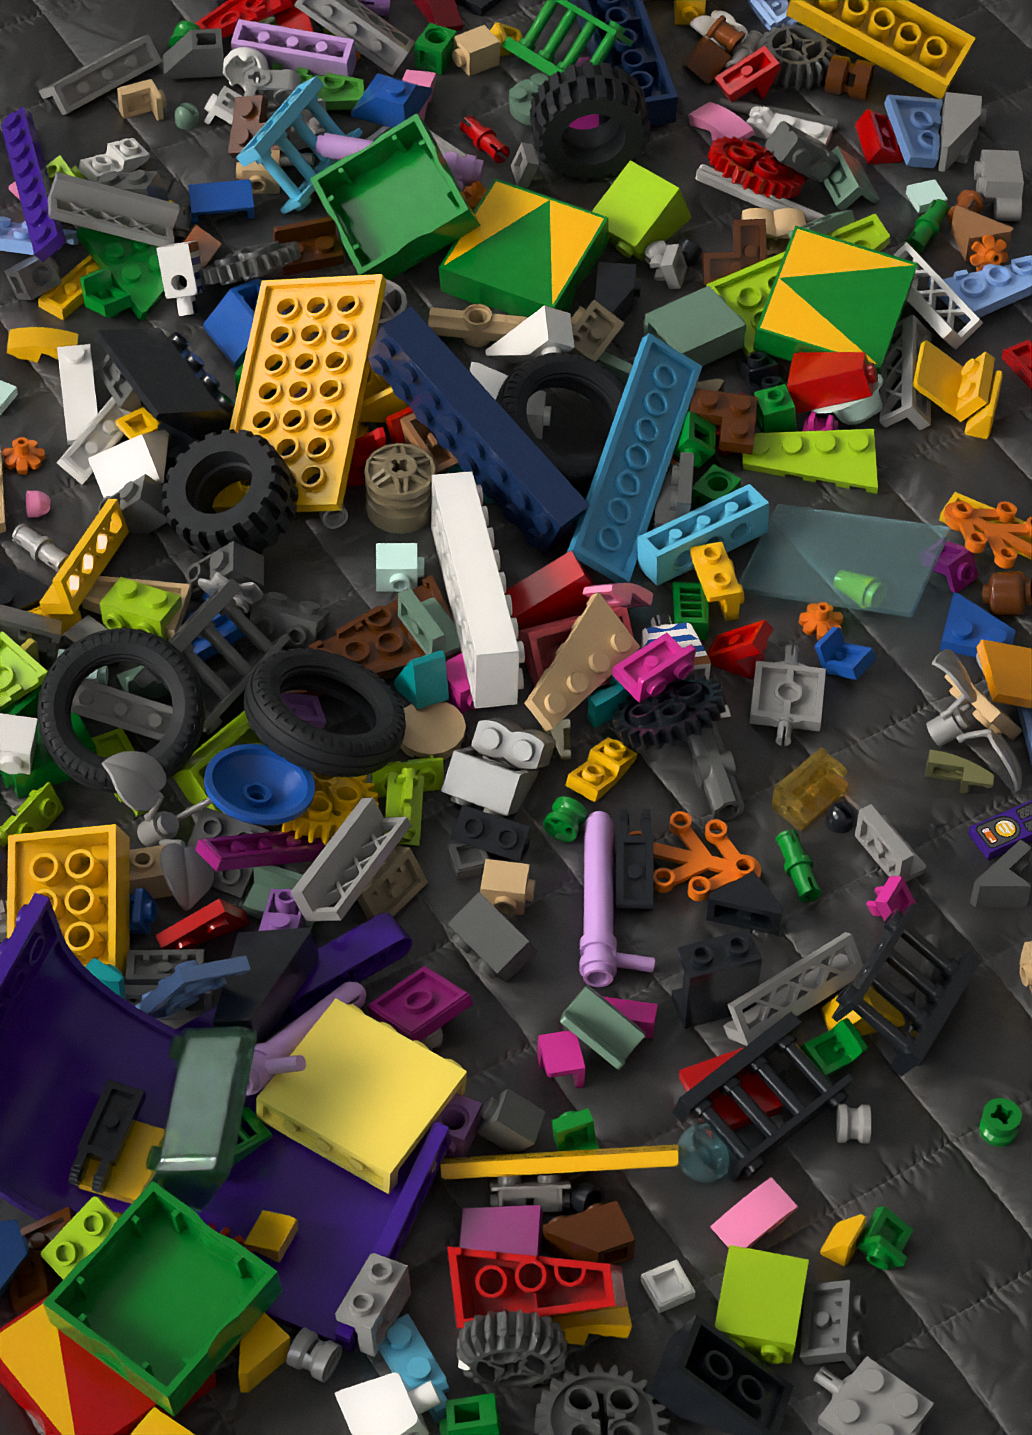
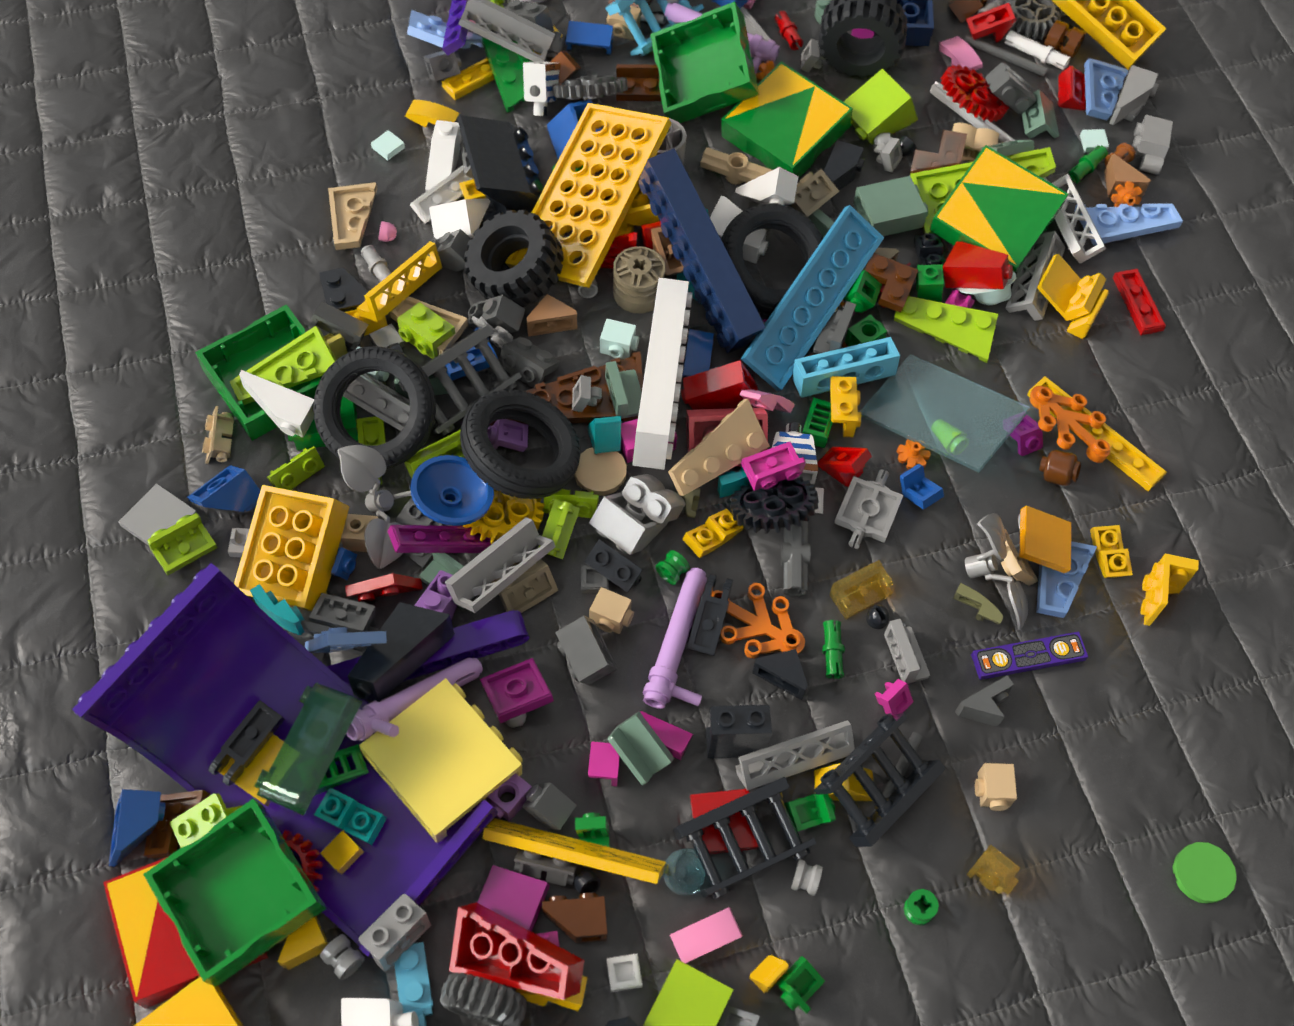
camera: 15 degrees right, 10 degrees up
orange plant [2,437,46,475] -> none
green bracket [80,268,132,317] -> none
white hinge [746,106,833,146] -> none
blue wing [940,593,1016,658] -> none
none -> teal slope [314,788,387,845]
none -> medium nougat slope [526,294,577,336]
none -> light grey tile [572,375,602,412]
none -> blue slope [682,329,714,377]
none -> white pin [1004,30,1071,71]

